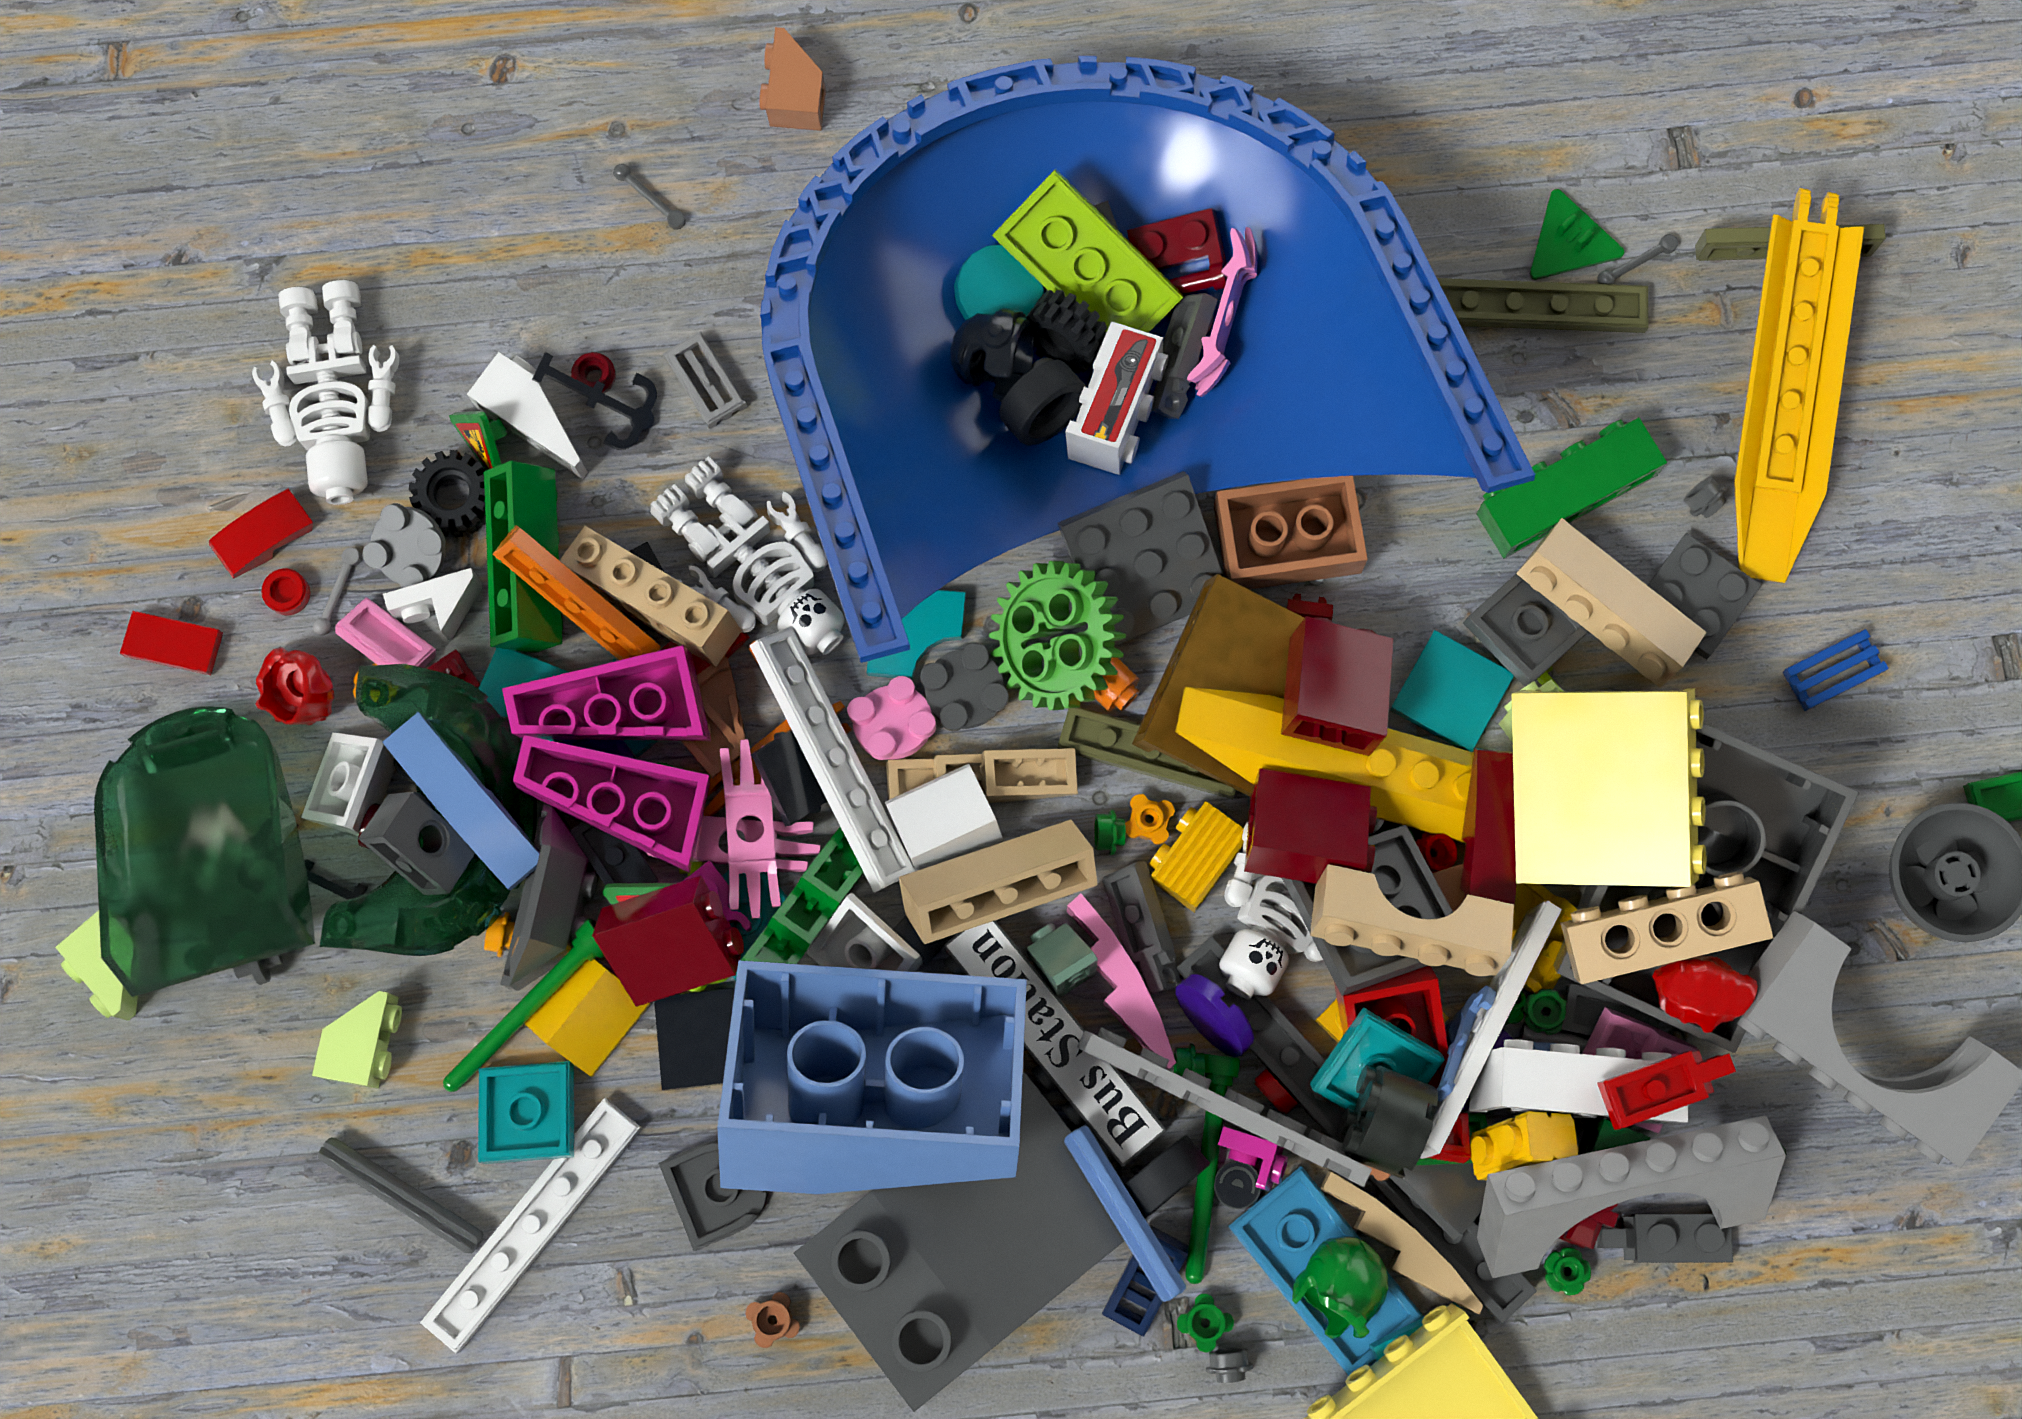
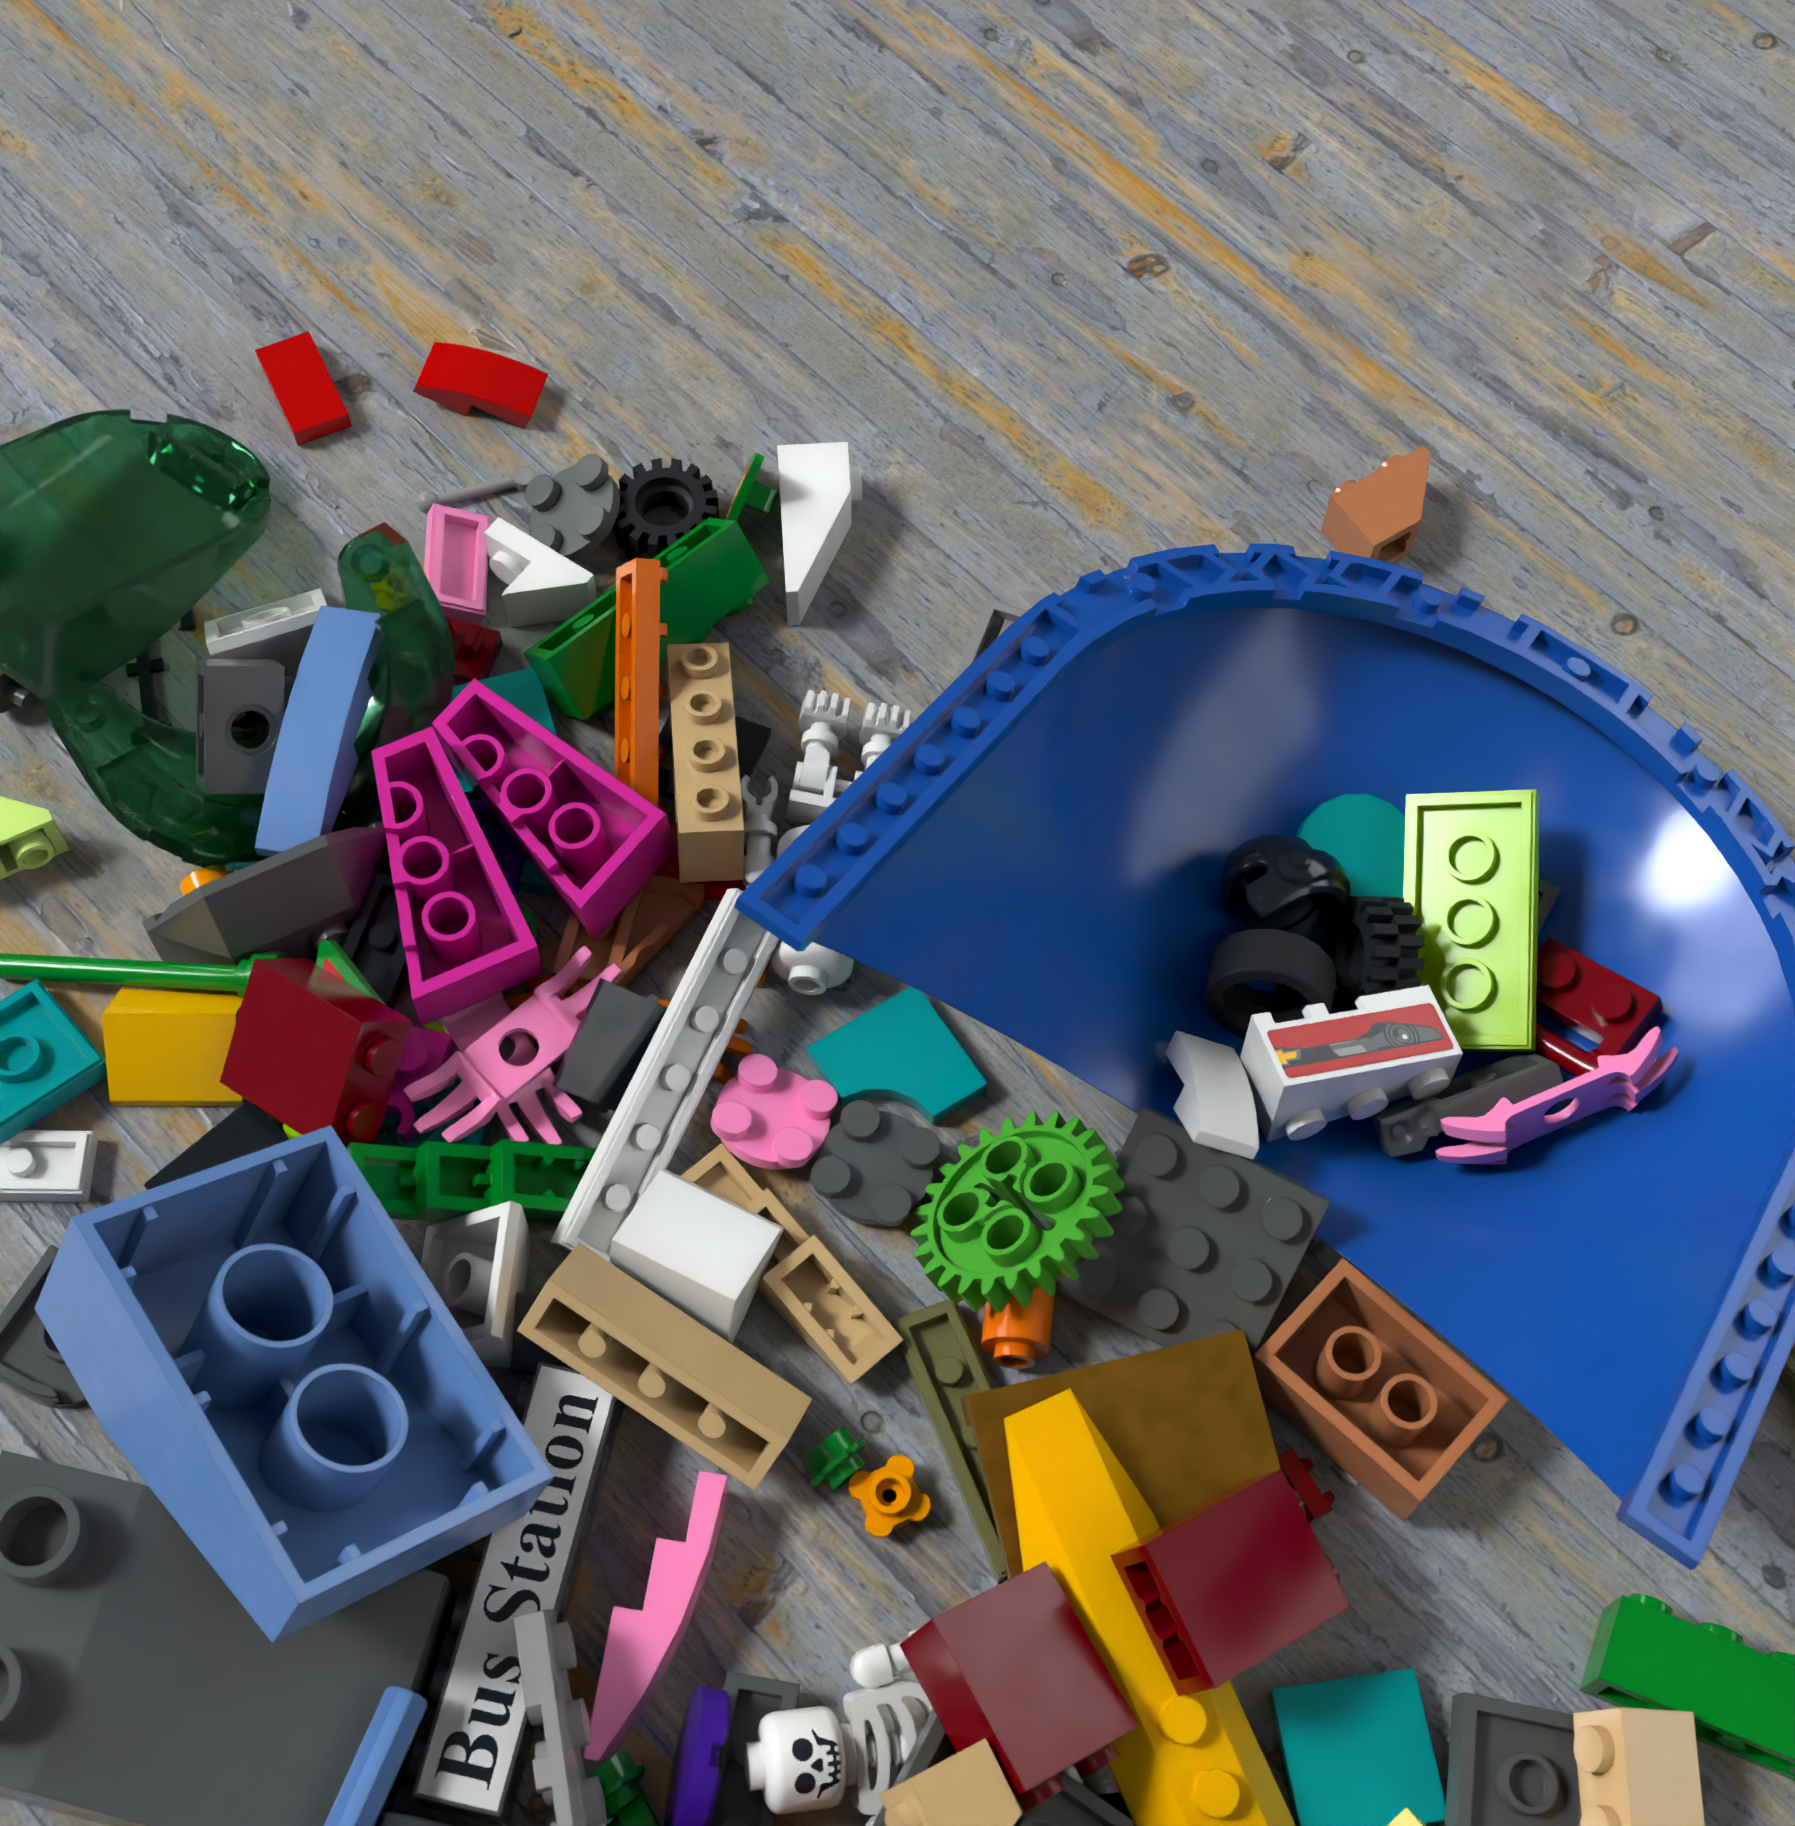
camera: 45 degrees right, 15 degrees down
white piece [252,280,399,505] -> none
red hair [255,647,335,725] -> none
red tile [261,568,310,616] -> none
black piece [532,352,657,450] -> none
dark red plate [571,352,616,394] -> none
dark grey hinge [613,164,685,230] -> none
sand green slope [1027,923,1098,998] -> none
dark grey hinge [1102,861,1181,994] -> none
yellow brick [1148,801,1244,913] -> none
none -> white slope [1165,1030,1259,1159]

